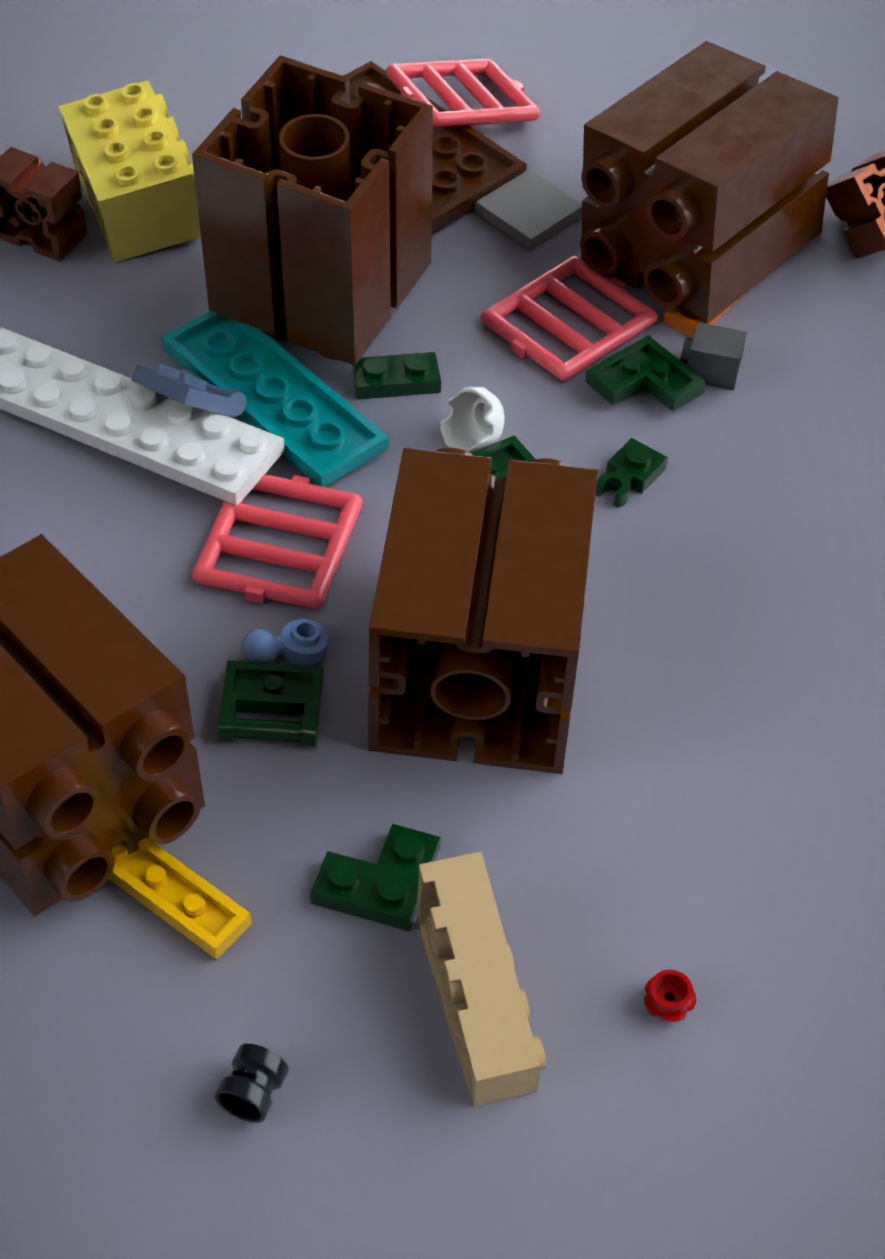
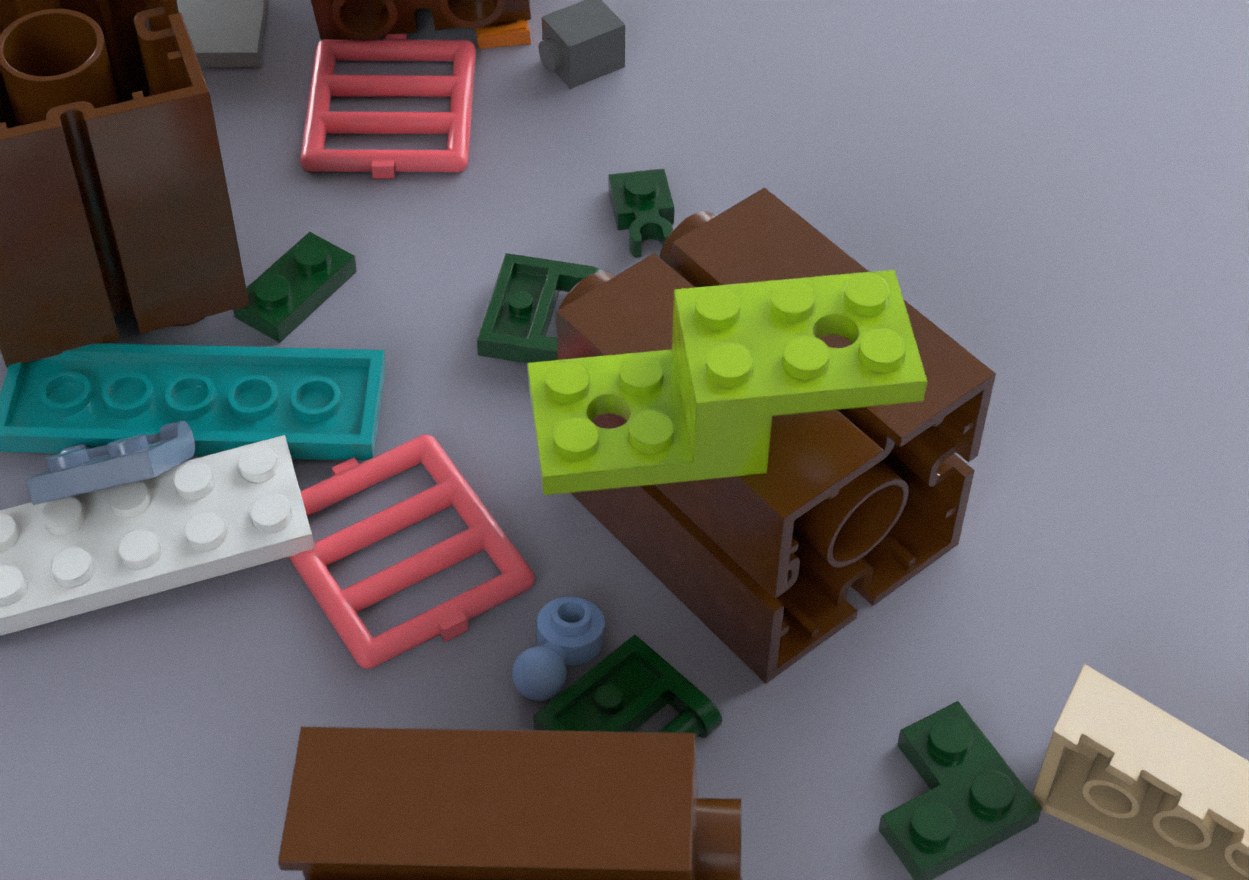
camera: 45 degrees left, 0 degrees up
white hair [440,386,505,453] -> none
dark green plate [585,335,706,411] -> none
none -> lime bracket [528,270,927,495]

